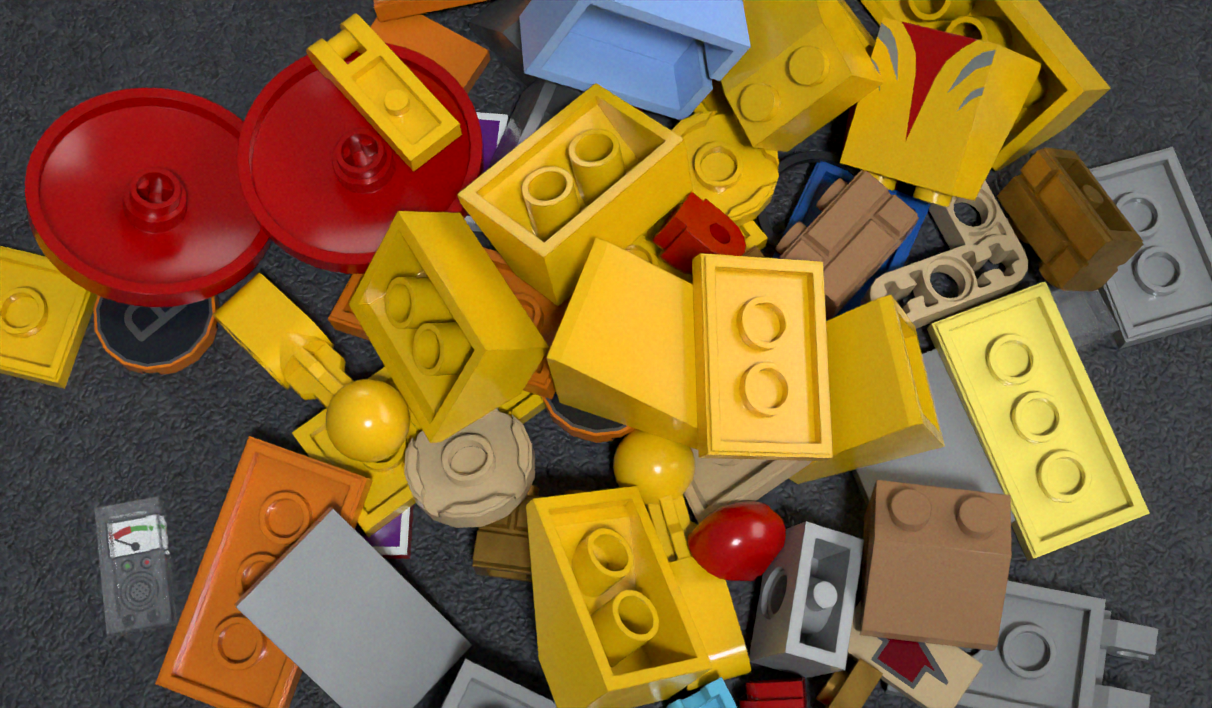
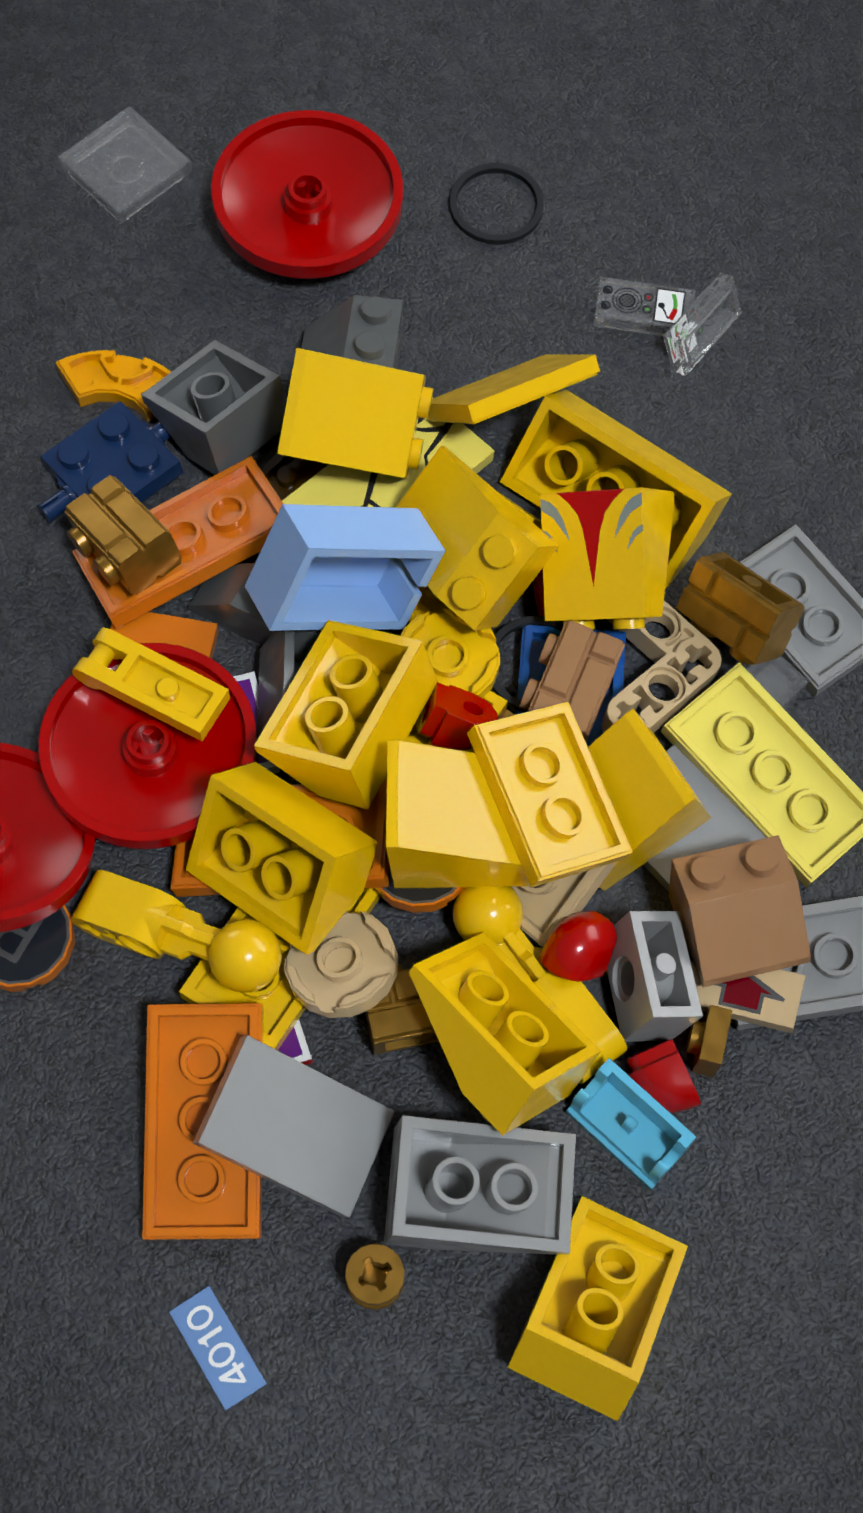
camera: 25 degrees left, 5 degrees down
clear tile [94,497,177,637] -> none

